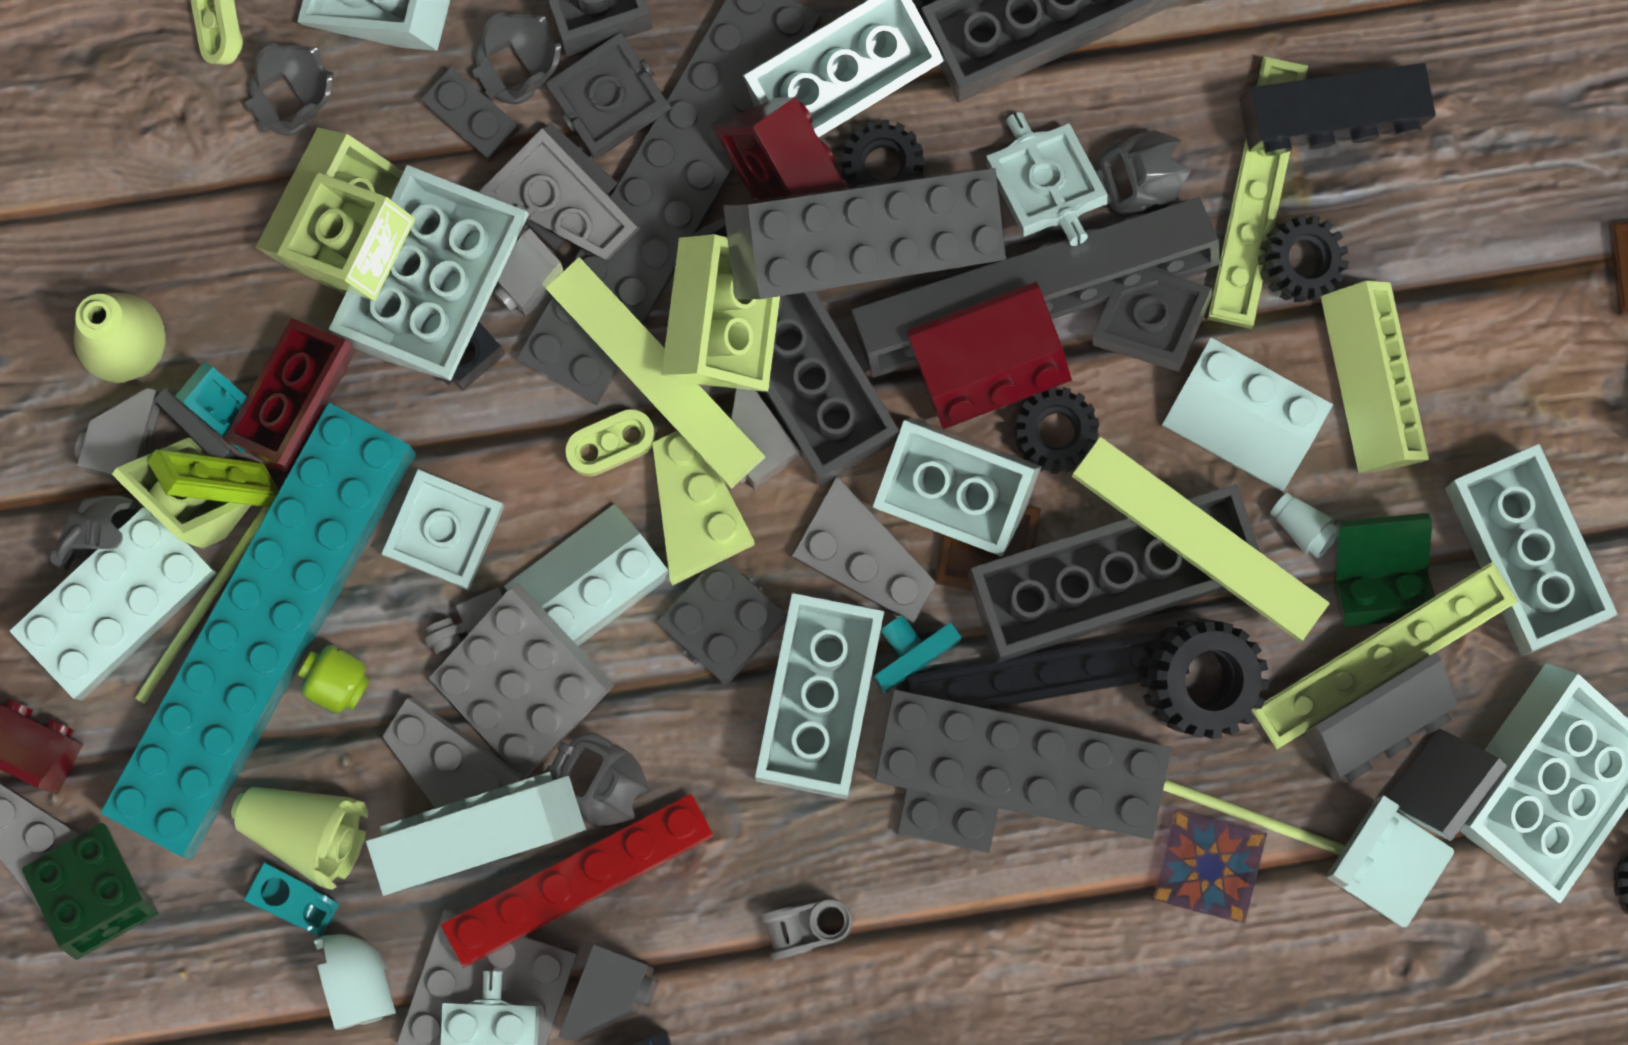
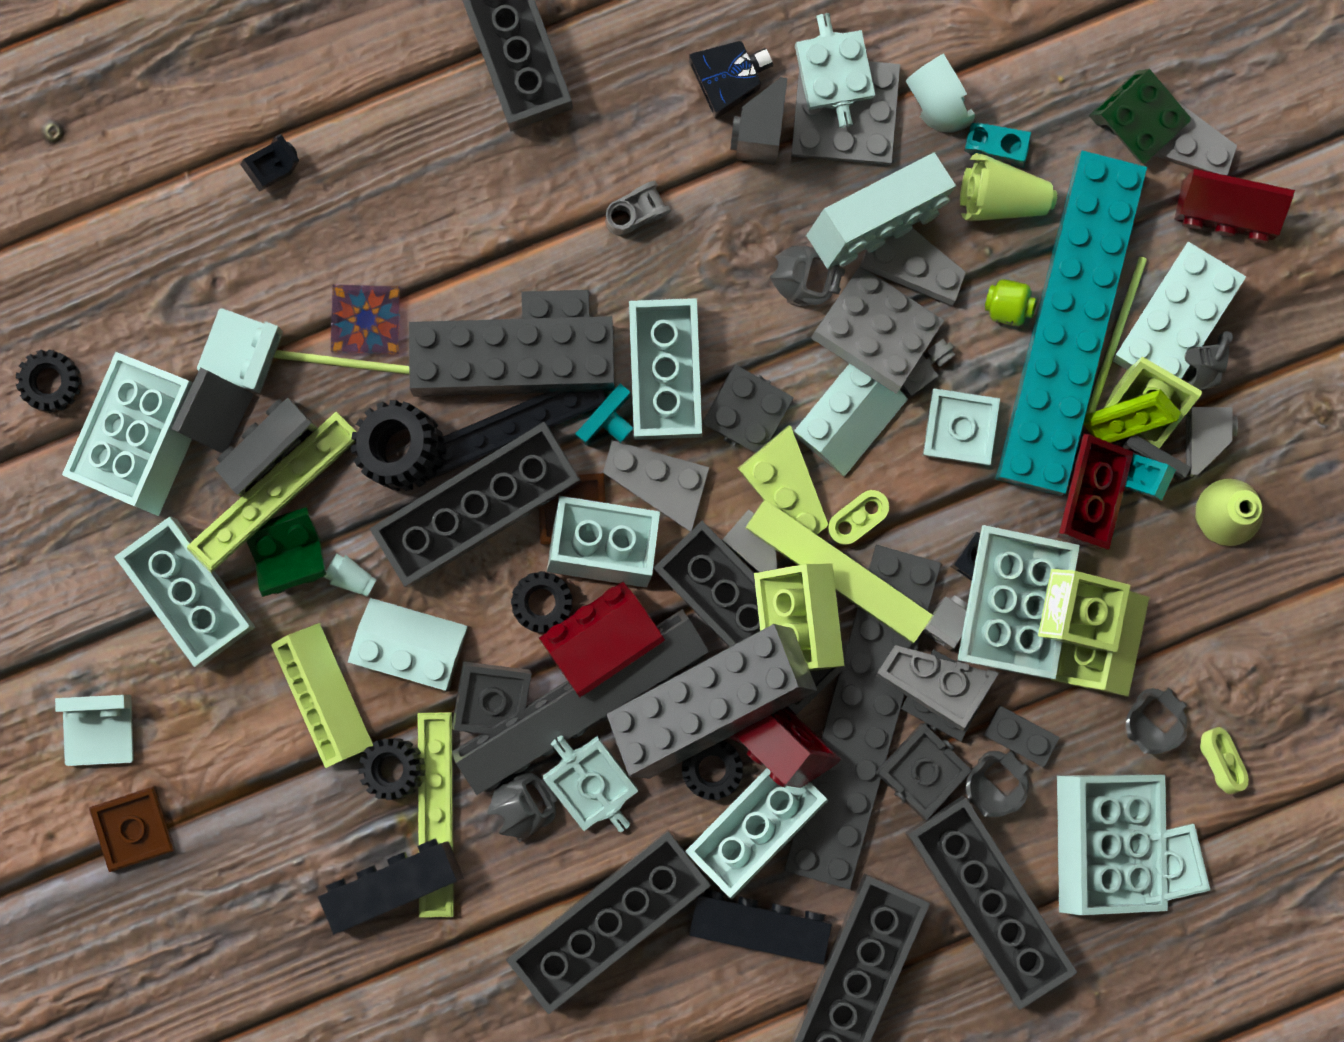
camera: 165 degrees right, 5 degrees up
red plate [440,794,713,969] -> none
yellowish green tile [1072,437,1330,643] -> none

